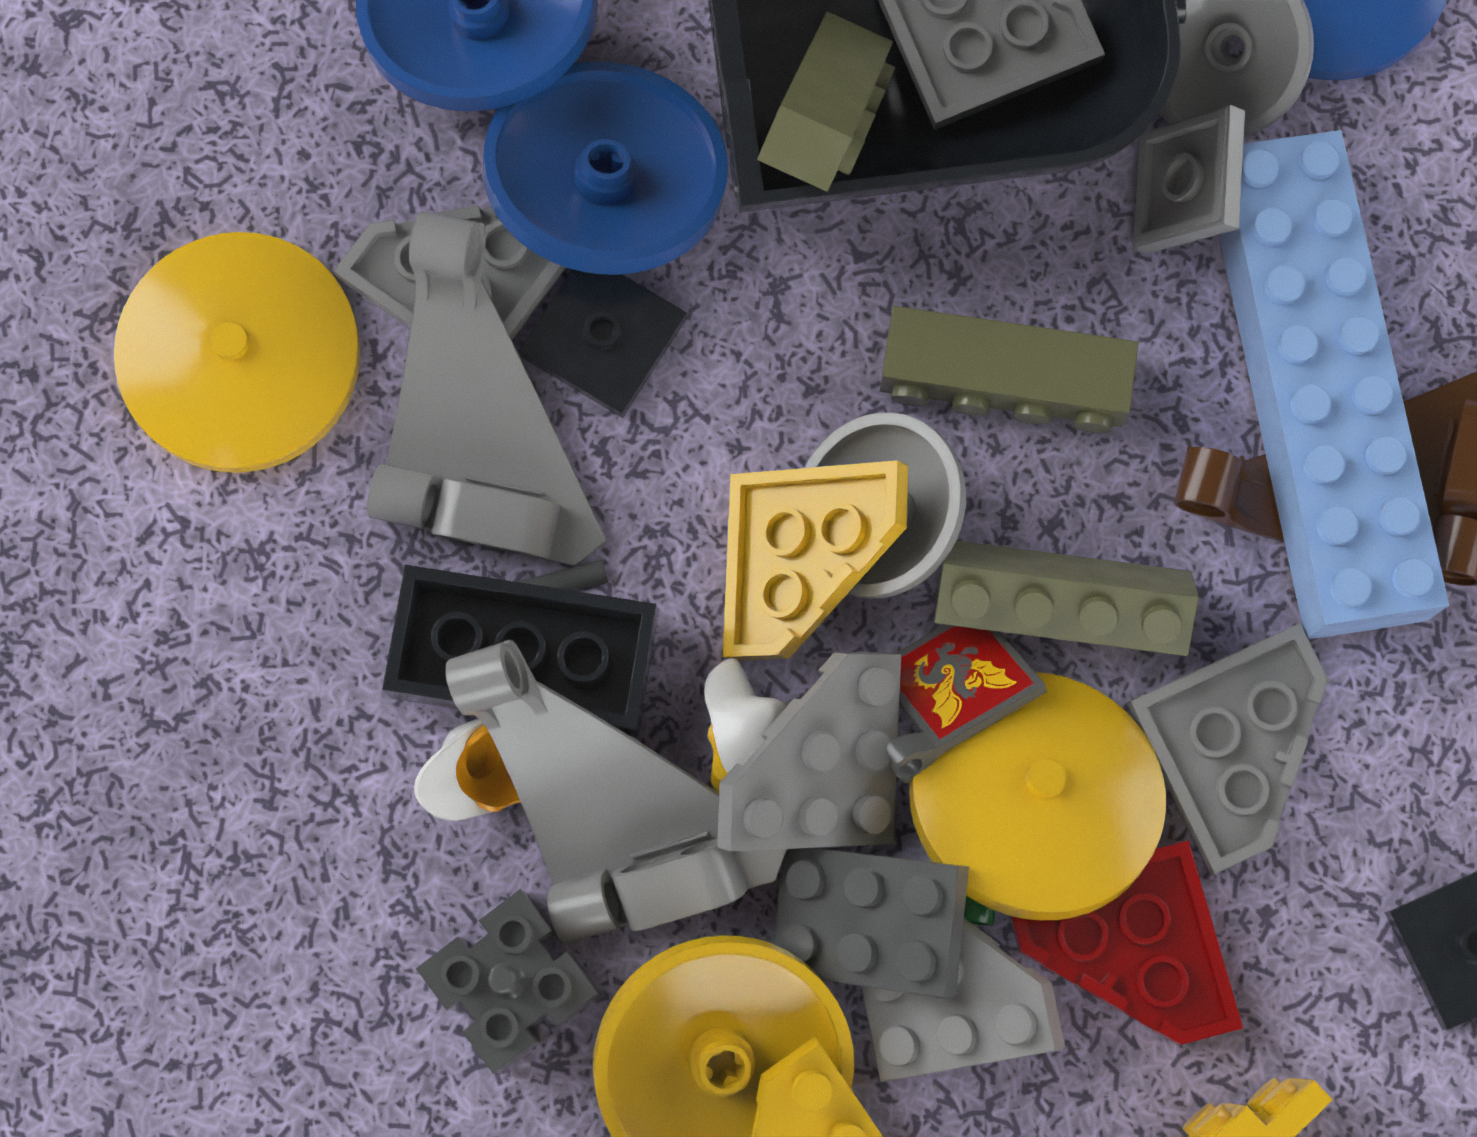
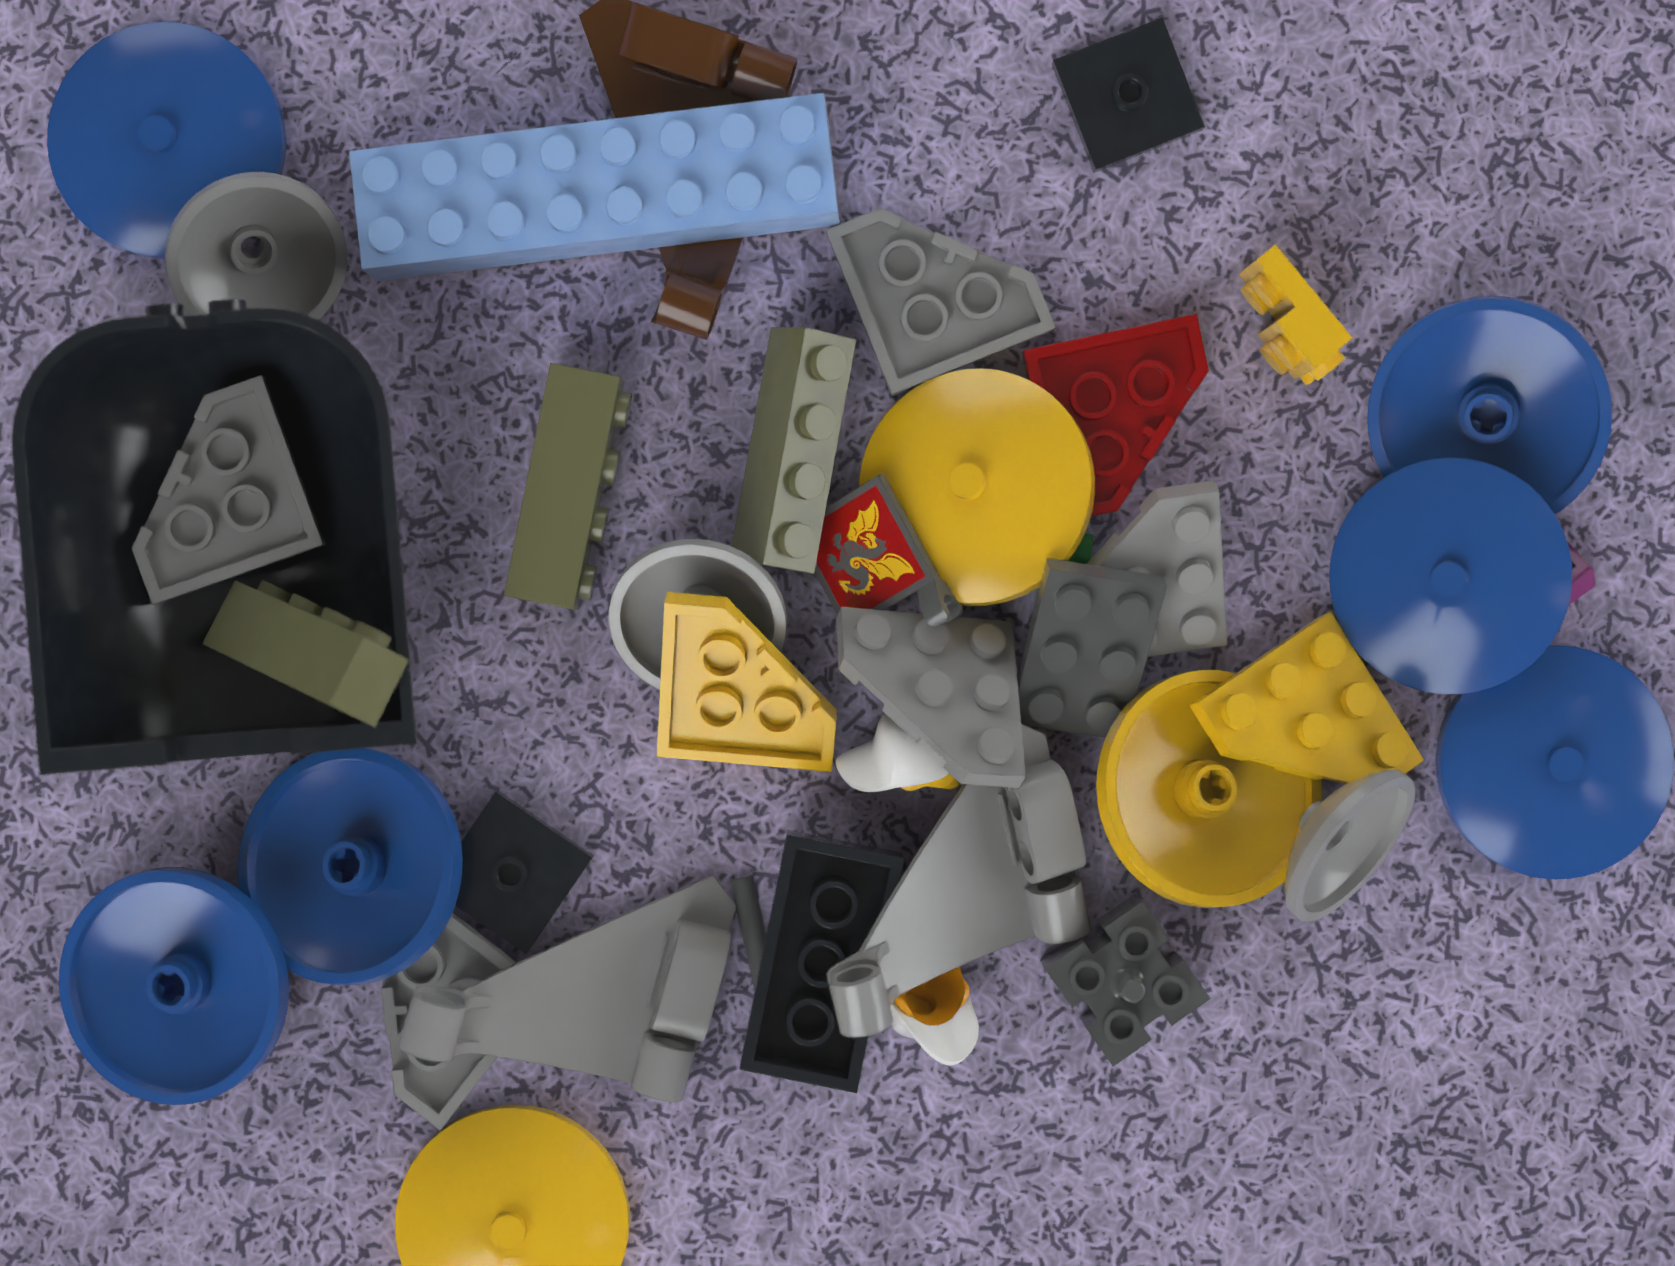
camera: 90 degrees left, 10 degrees up
light grey tile [1133,105,1245,253] -> none

